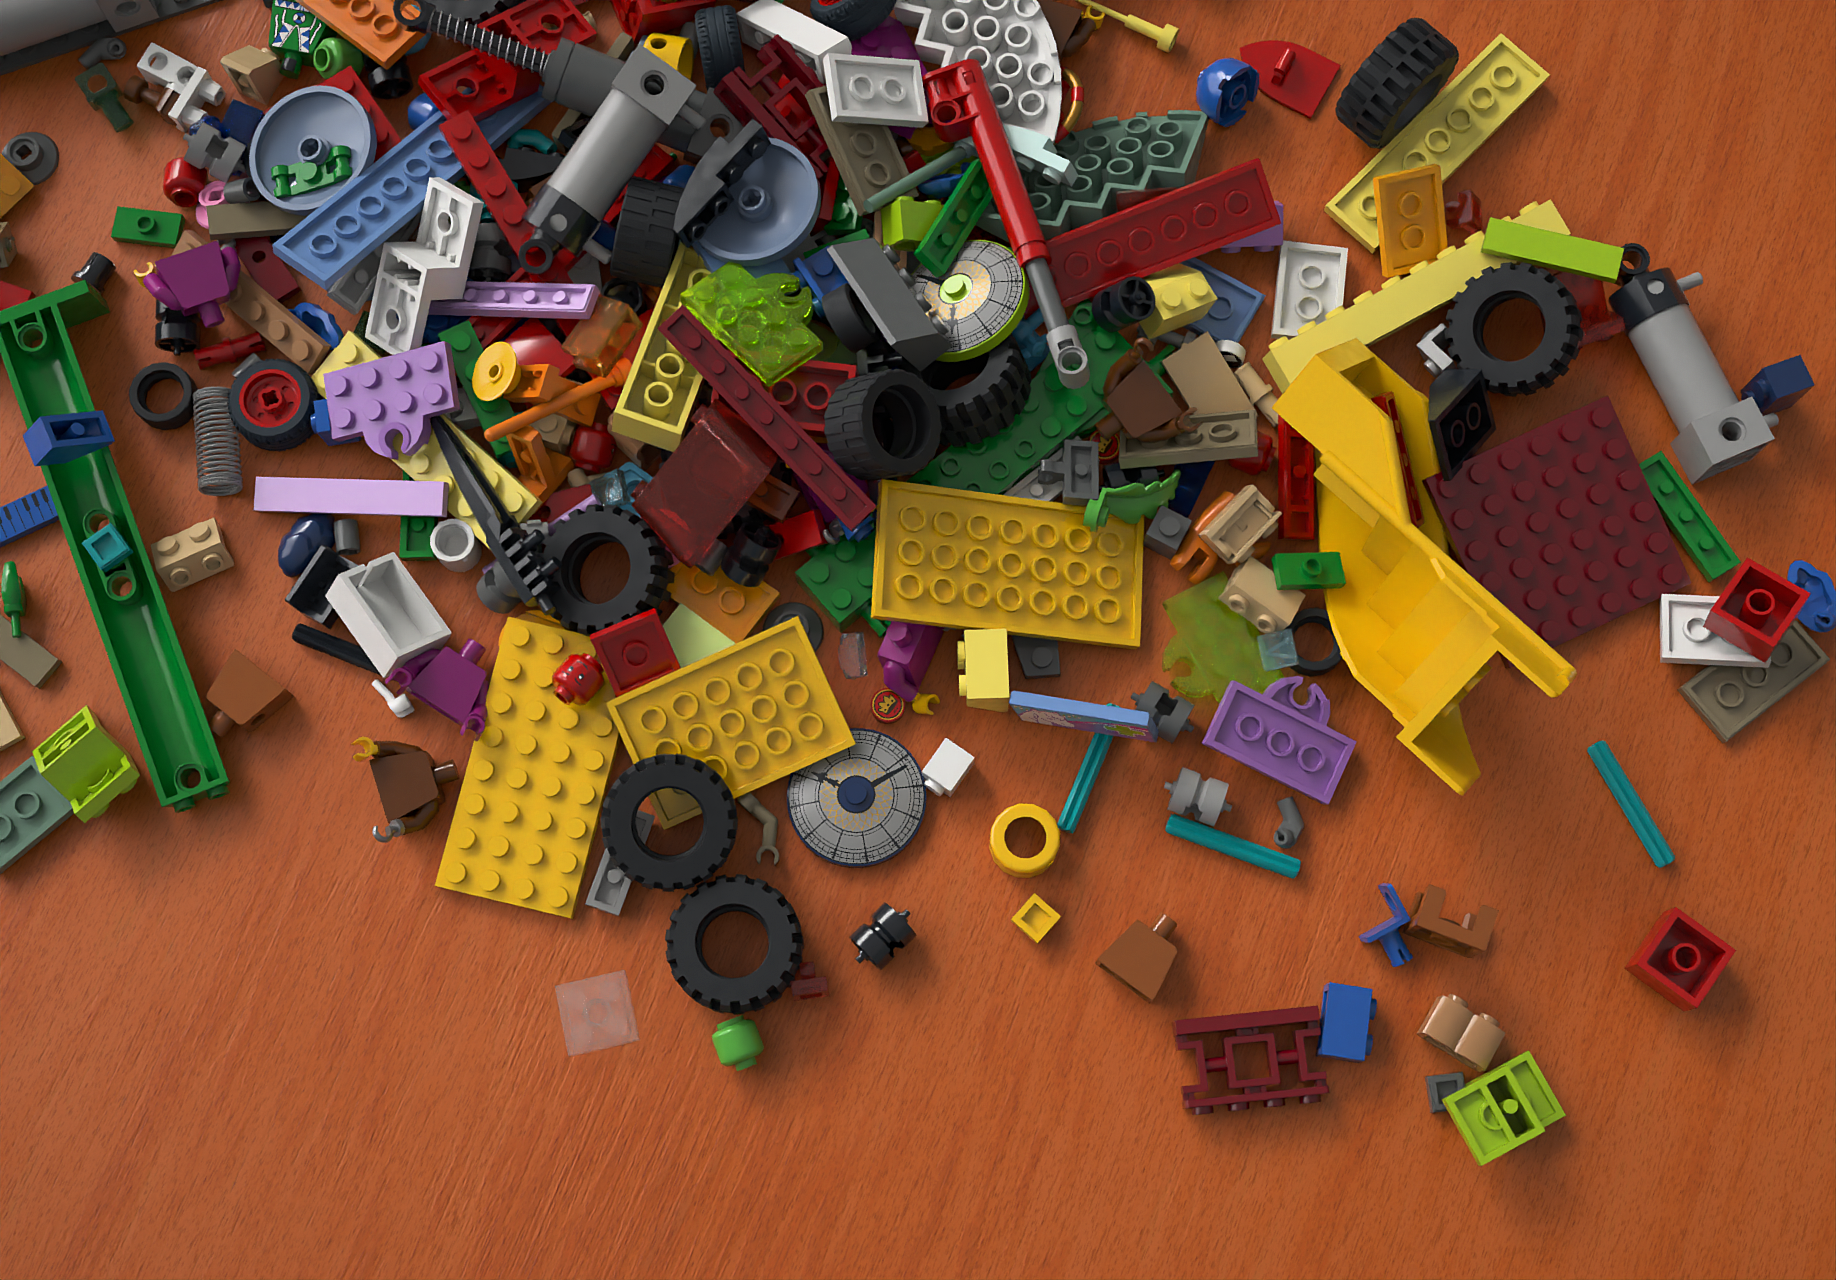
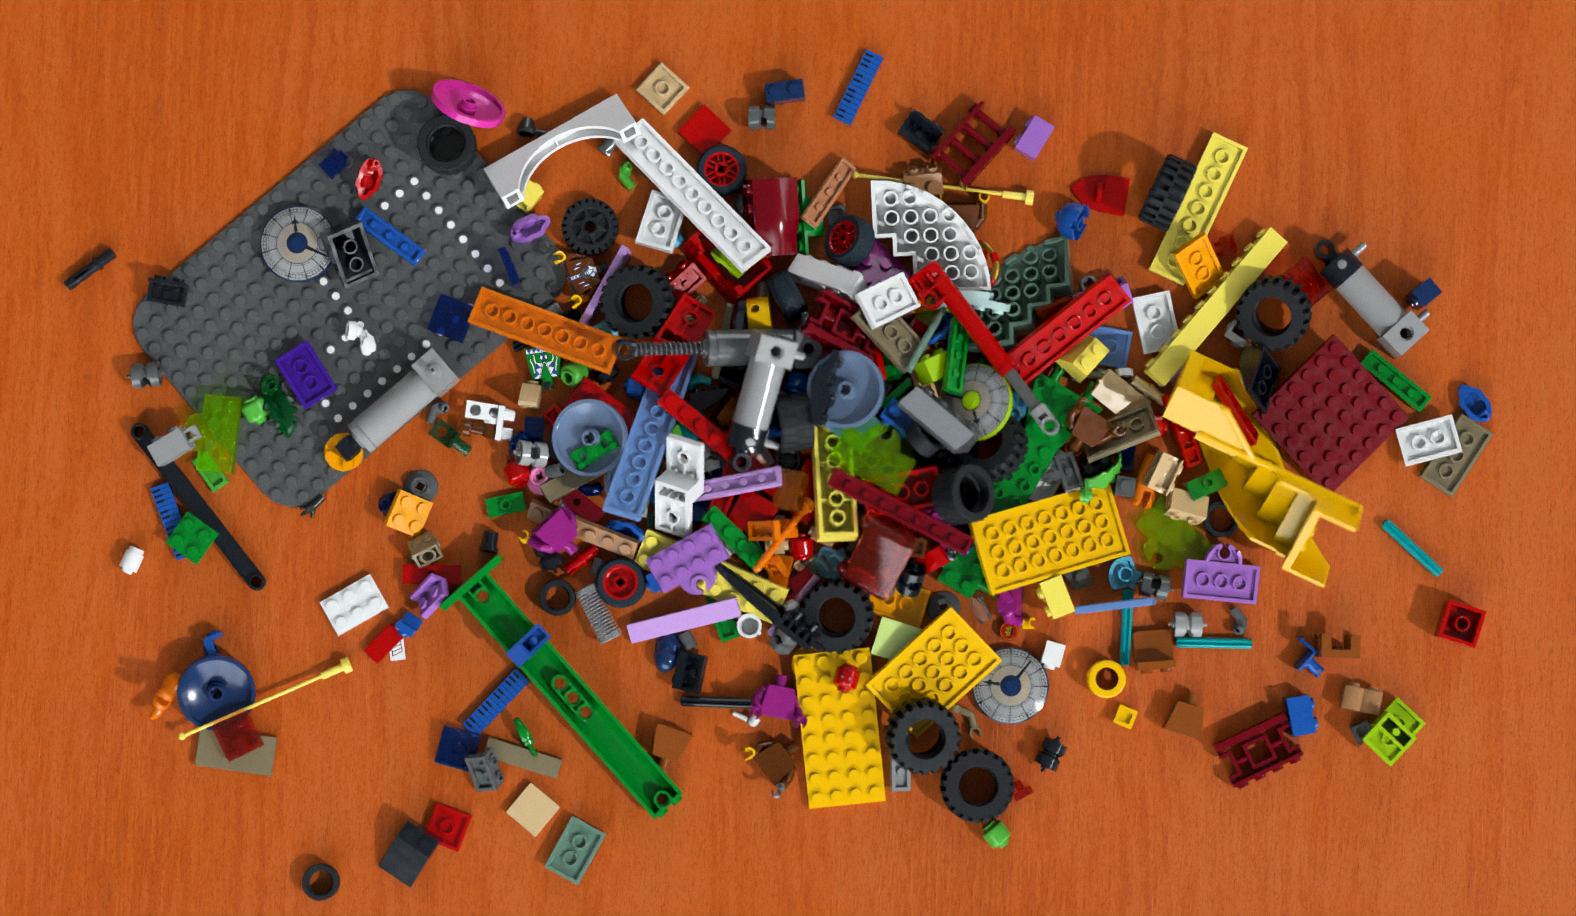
camera: 20 degrees left, 10 degrees up
lime bracket [32,705,140,823] -> none
teal tile [82,523,134,572] -> none
tan bracket [151,518,234,592] -> none
white piece [325,552,452,678] -> none
yellow piece [472,342,521,401] -> none
clear plate [555,970,640,1057] -> none
red plate [590,608,681,697] -> none
black wheel [1092,276,1155,332] -> none
clear light blue tile [1257,628,1299,672] -> none
lime tile [1481,217,1624,283] -> none
red brick [1703,557,1811,663] -> none
none -> medium azure animal [1108,556,1142,589]
none -> dark orange bracket [1132,629,1176,674]

